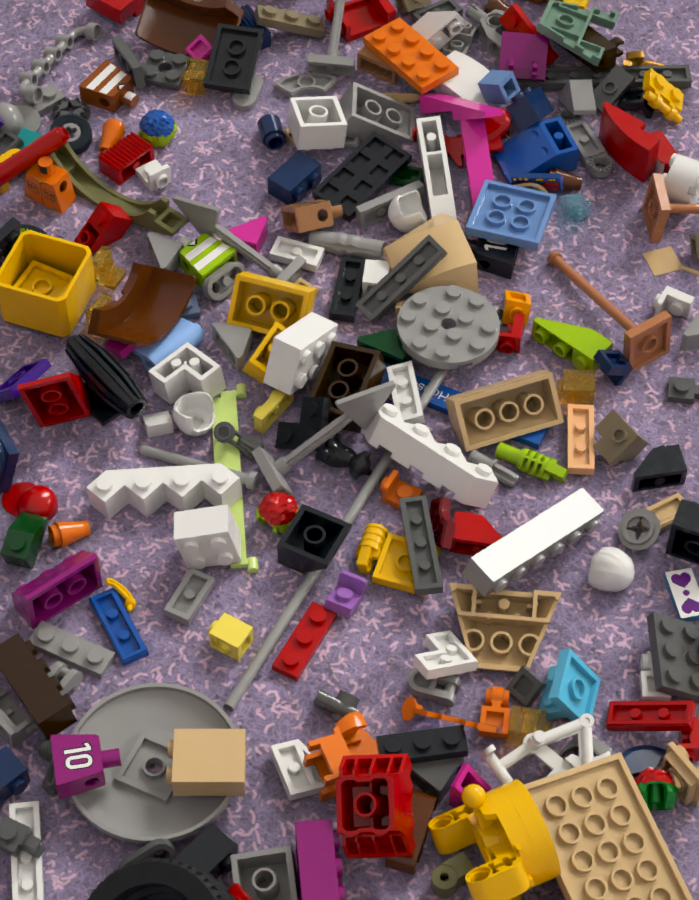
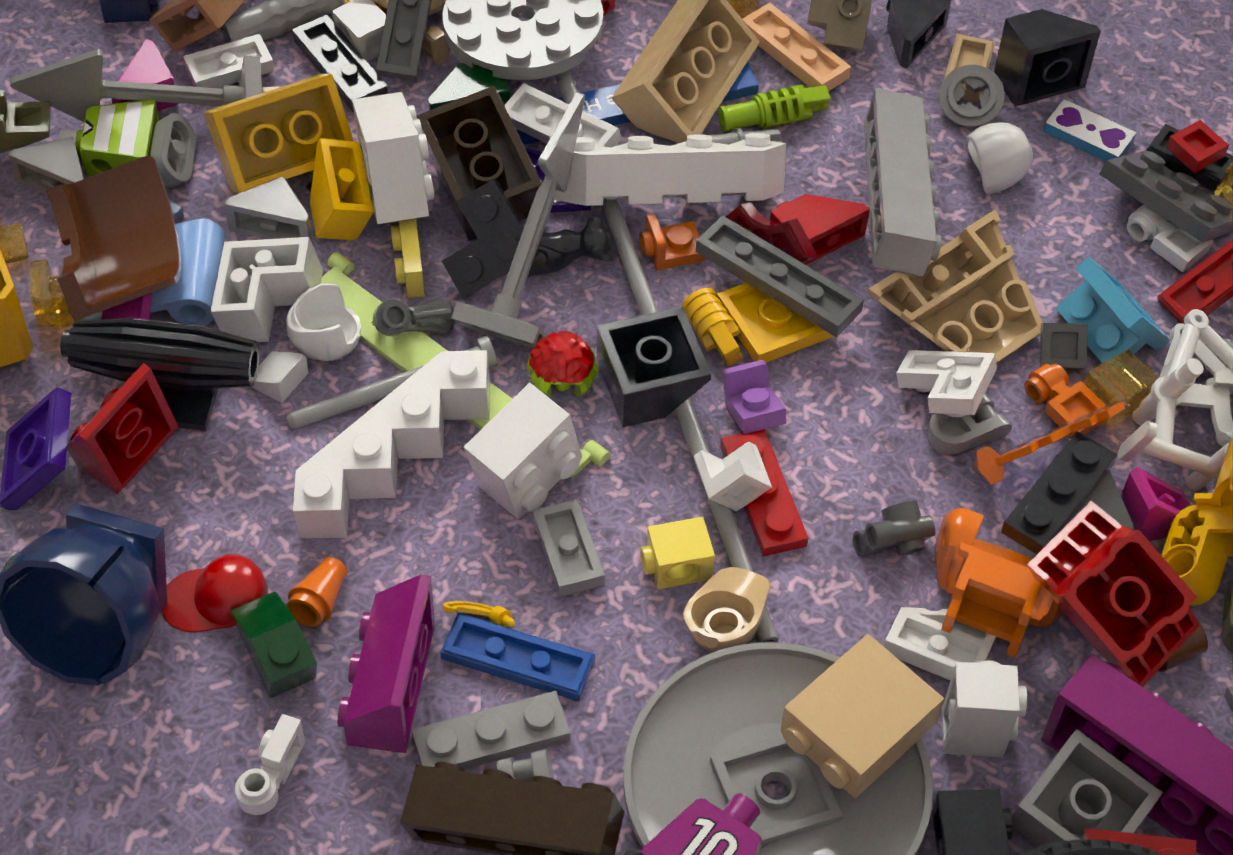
camera: 45 degrees left, 0 degrees up
none -> tan piece [683,567,770,653]
none -> white panel [694,442,772,512]
none -> white brick [942,660,1027,757]

